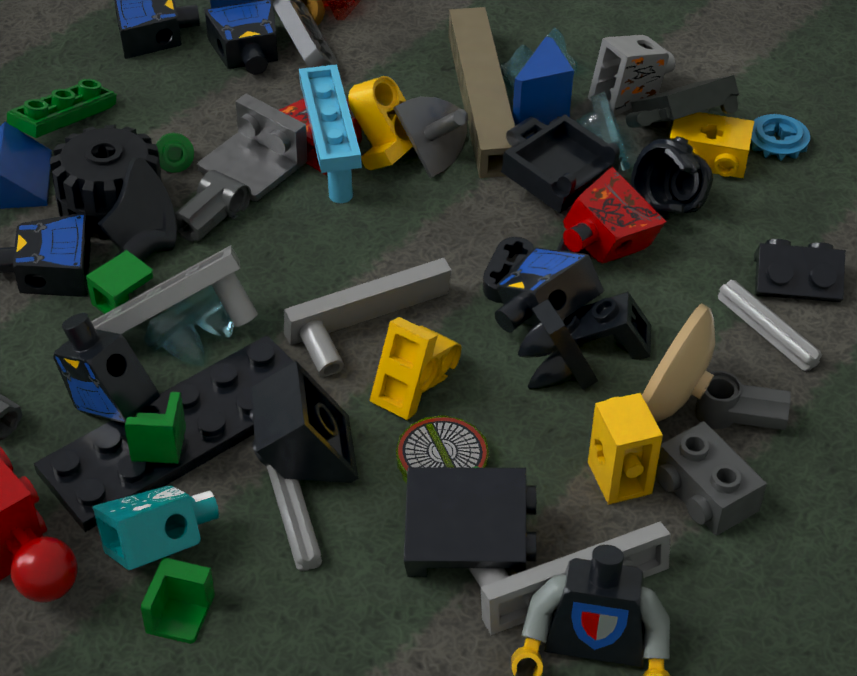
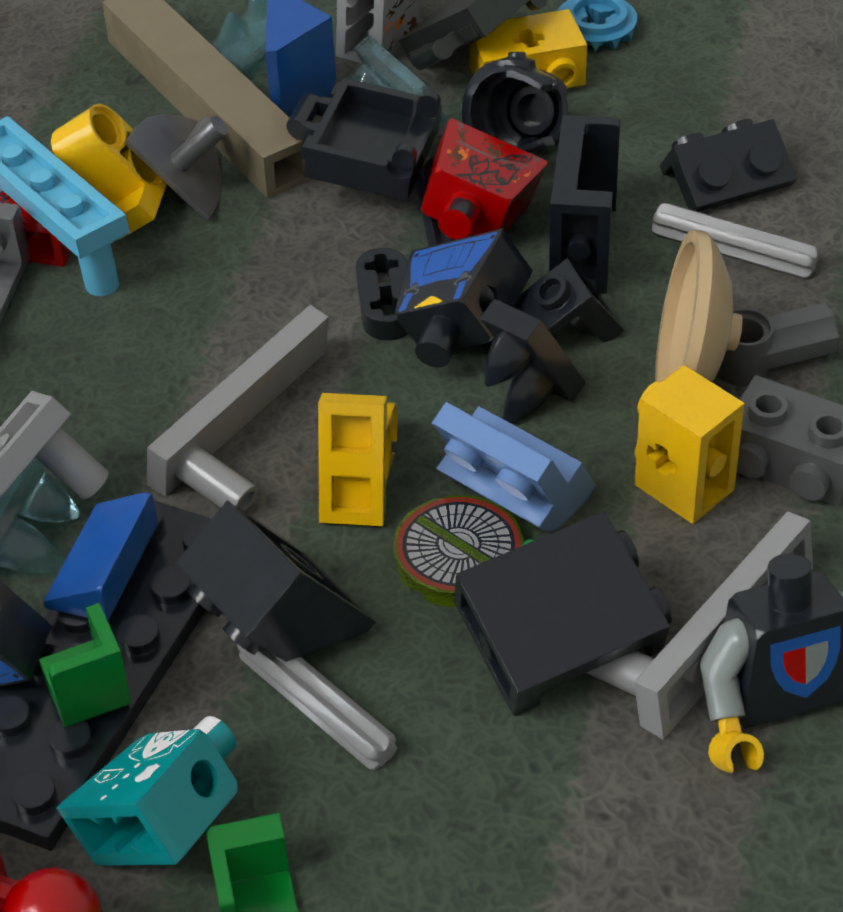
camera: 25 degrees left, 0 degrees up
none -> blue slope [43,493,158,621]
none -> medium blue brick [432,402,597,532]
none -> black panel [549,115,620,294]

